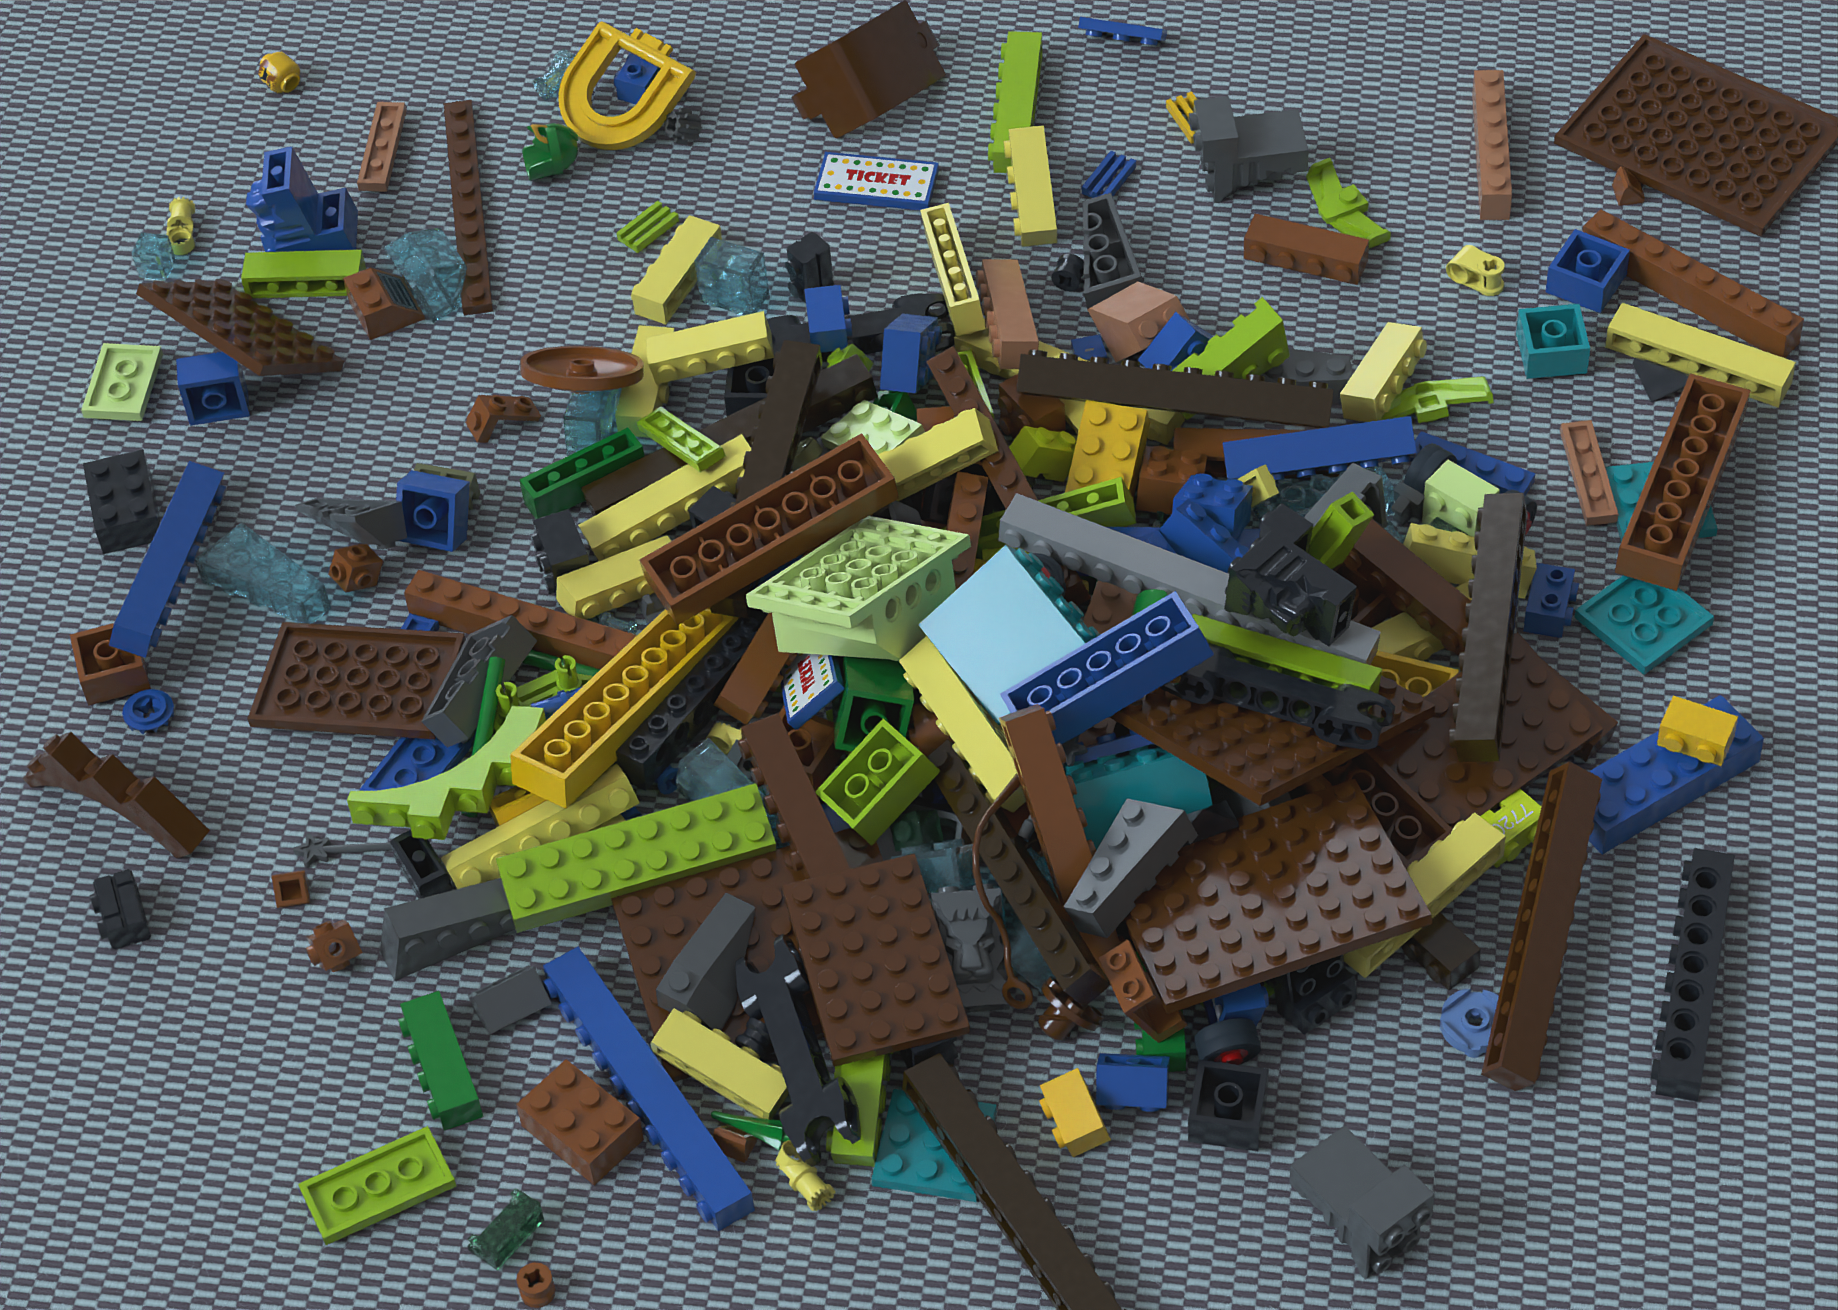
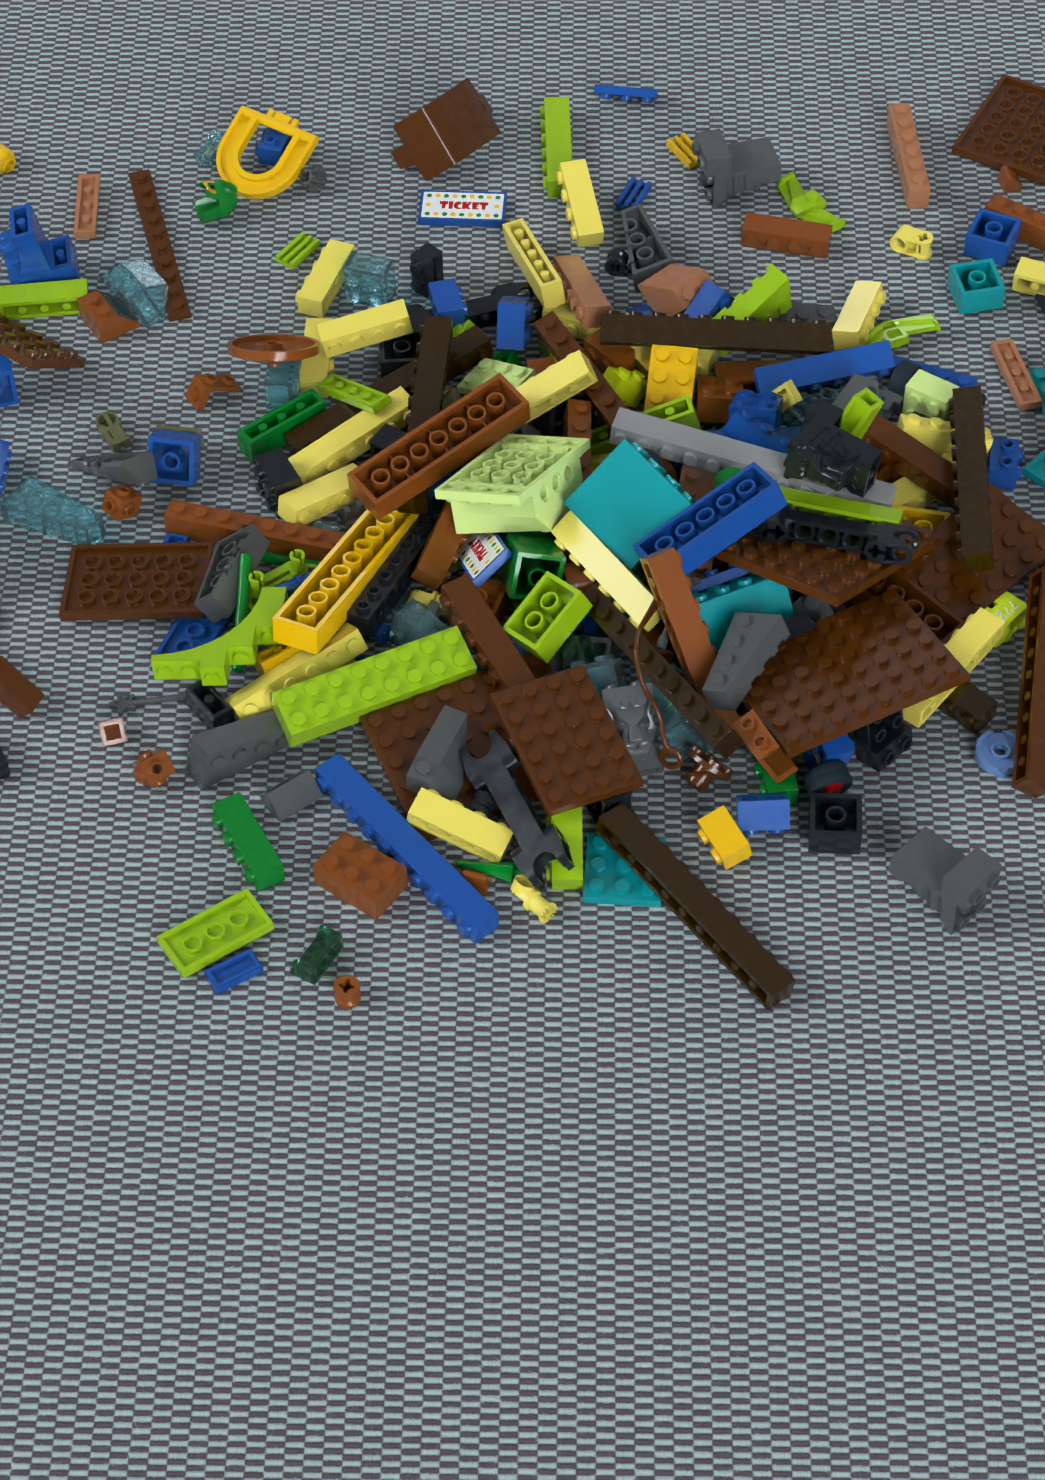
camera: 10 degrees left, 0 degrees up
none -> olive piece [95,411,132,453]
none -> blue tile [204,948,264,995]

